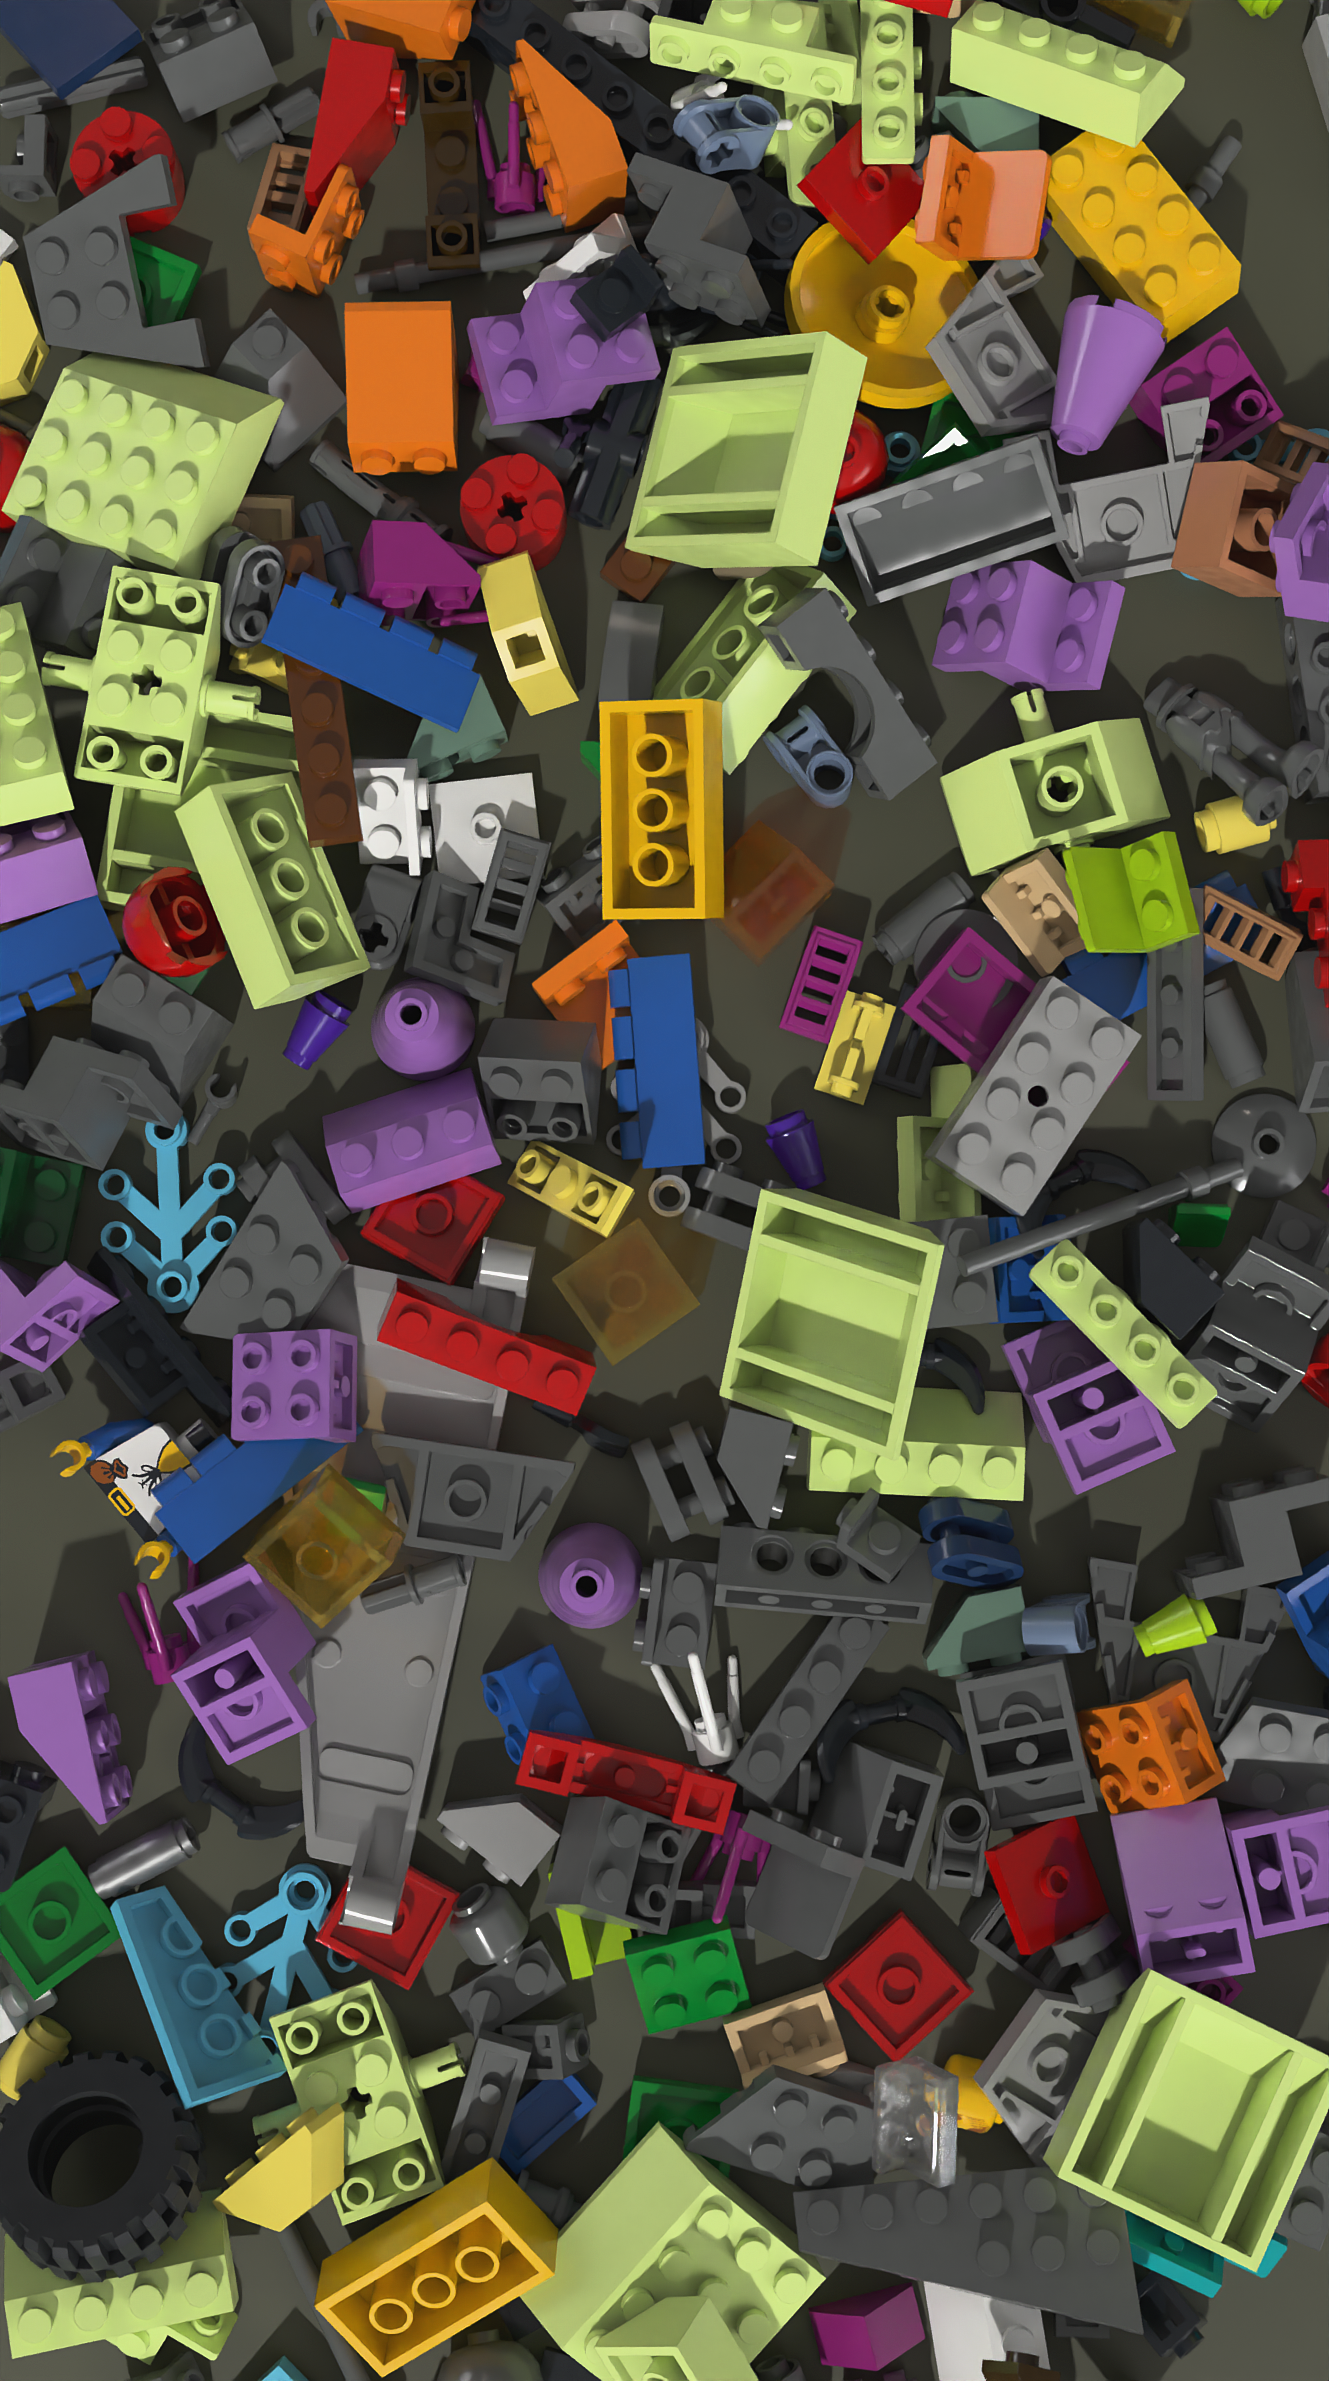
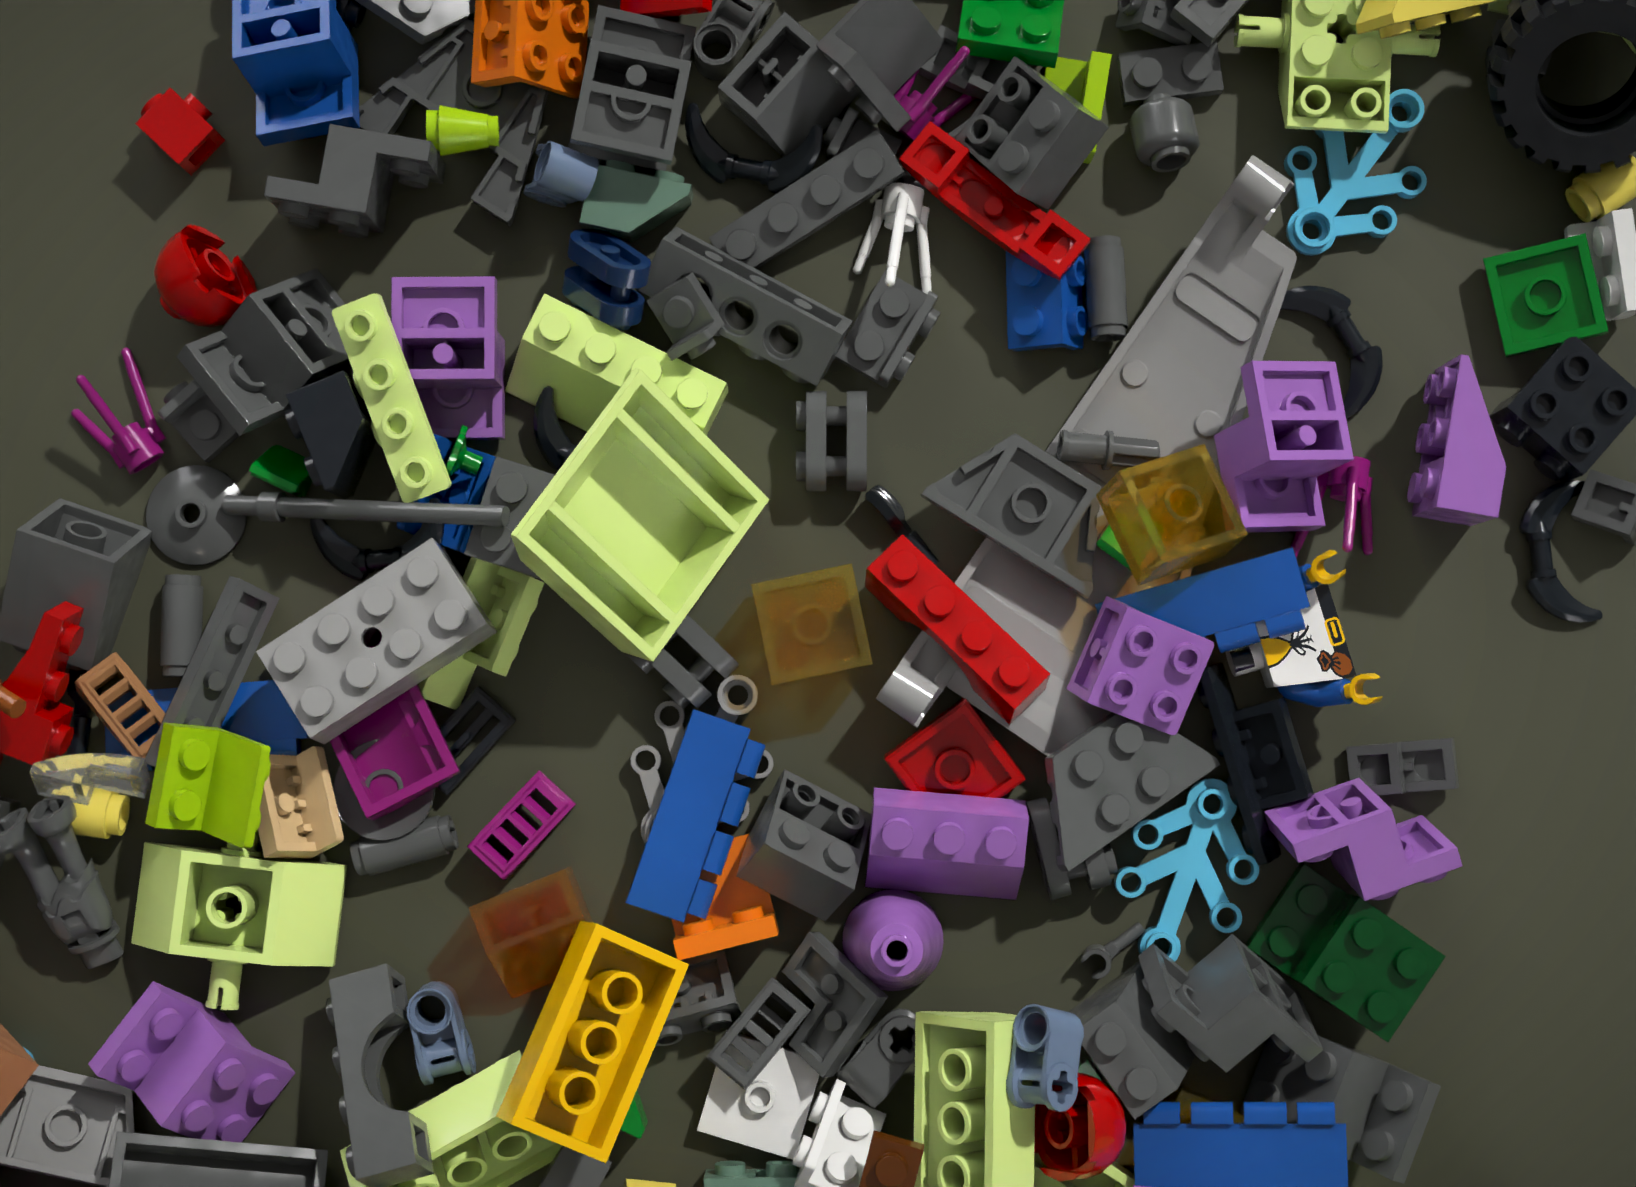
camera: 165 degrees left, 0 degrees up
flat silver piece [88,1817,200,1900] -> none
medium azure wing [110,1885,287,2110] -> none
dark purple cone [282,990,352,1070] -> none
red plate [314,1864,461,1991] -> none
light grey slope [437,1793,563,1886] -> none
light yellow slope [507,1141,635,1239] -> none
medium lavender cone [538,1522,642,1629] -> none
dark grey slope [716,1405,800,1529] -> none
dark purple cone [765,1109,827,1190] -> none
light yellow hinge [814,990,896,1106] -> none
none -> clear slope [30,753,151,806]
none -> green plant [445,425,483,477]
none -> sand blue piece [1006,1004,1084,1112]
none -> dark grey piece [1084,235,1128,342]

